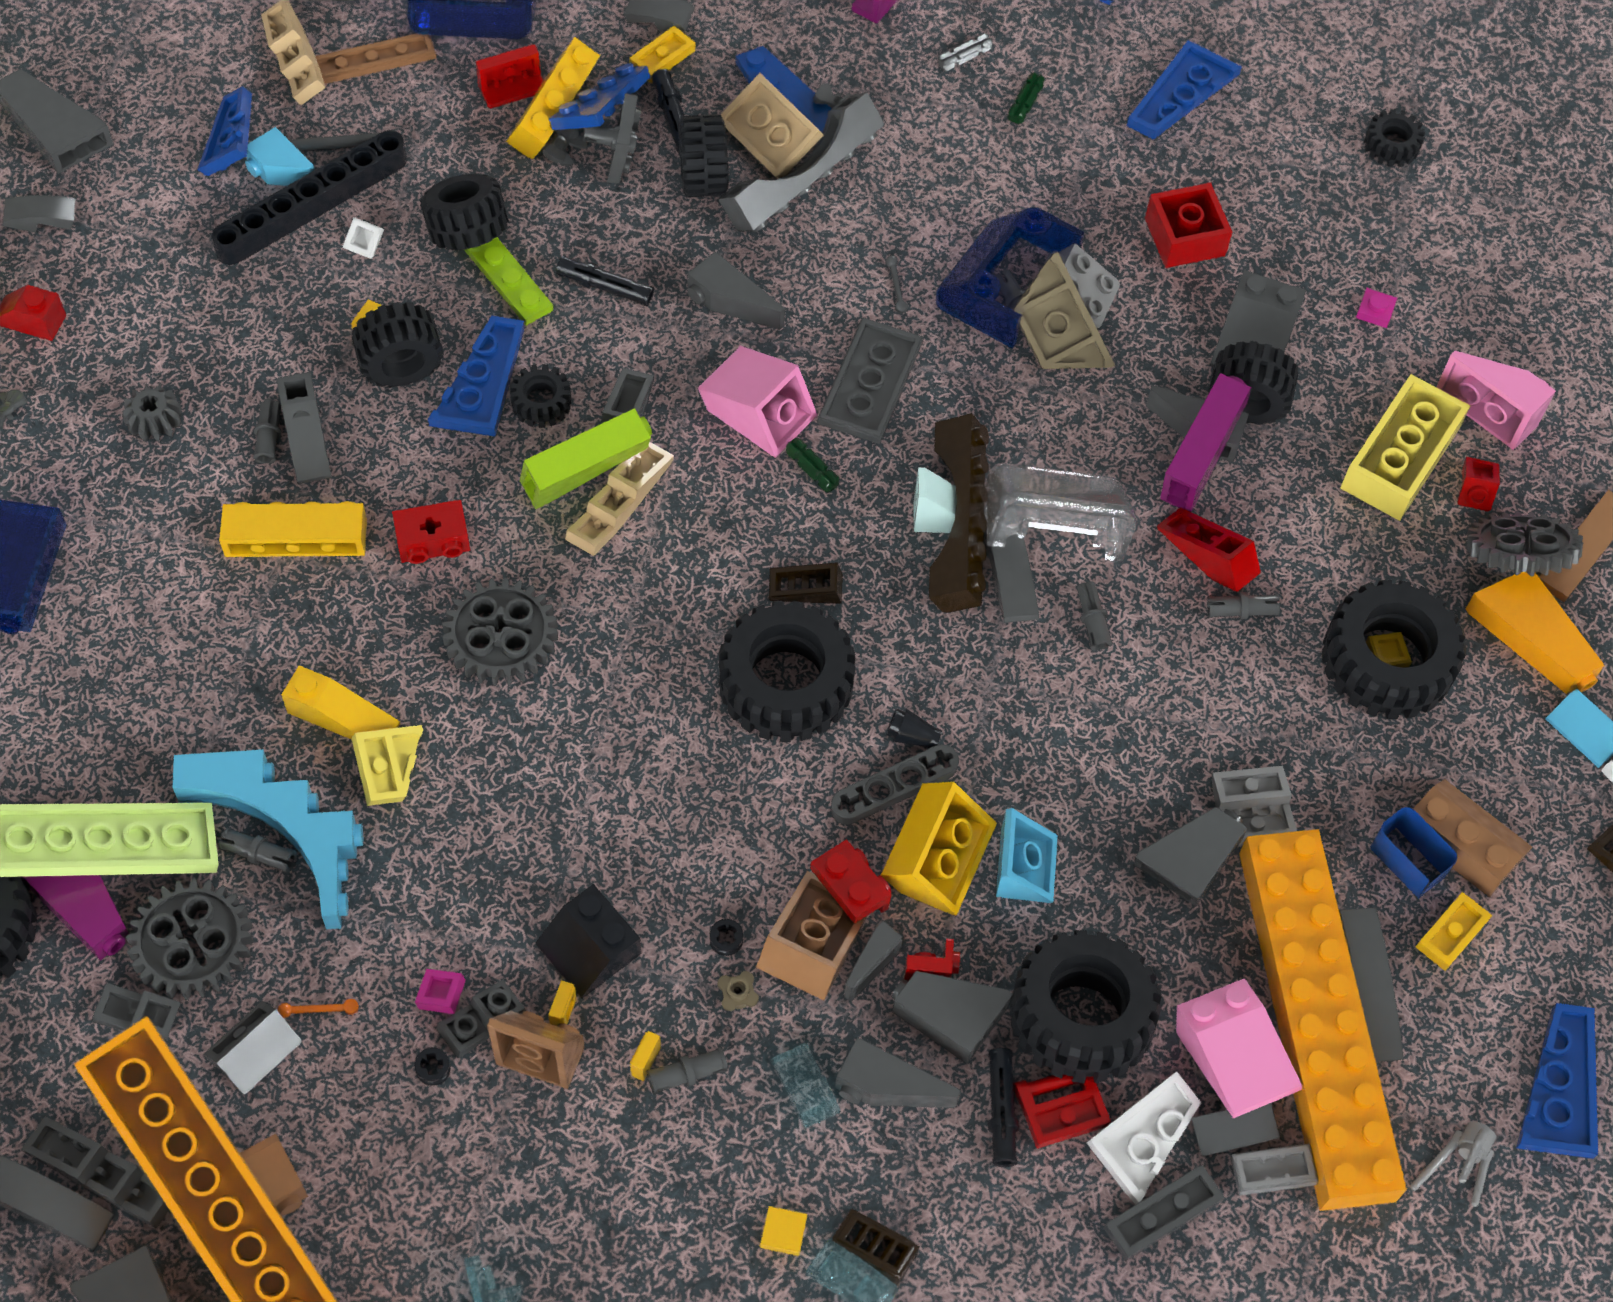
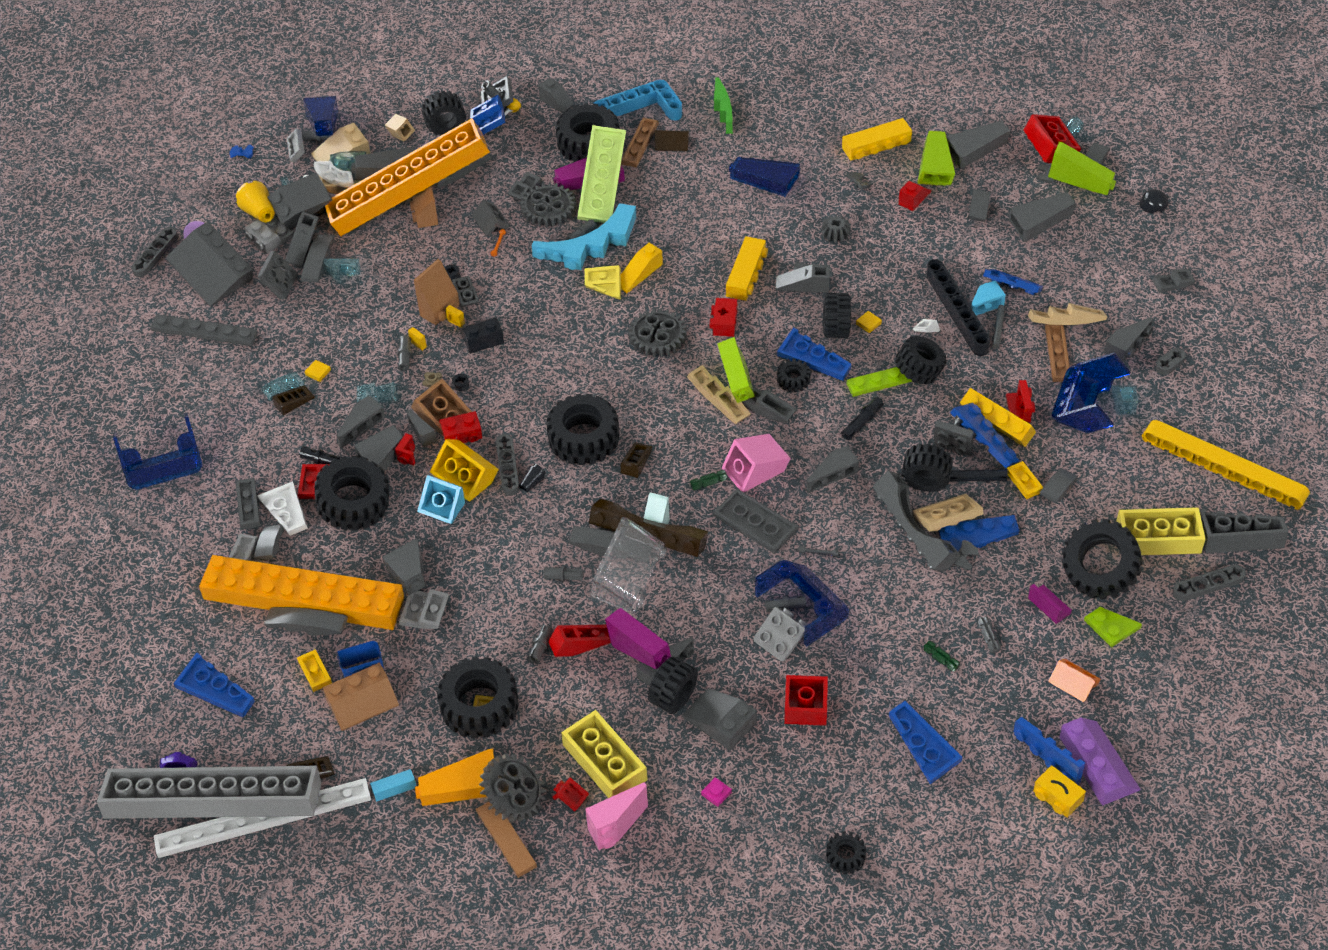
camera: 115 degrees right, 10 degrees down
dark pink plate [415,969,466,1014] -> none
dark tan wing [1011,252,1115,369] -> none
bright pink slope [1176,978,1302,1118] -> none
light grey plant [1410,1121,1496,1207] -> none

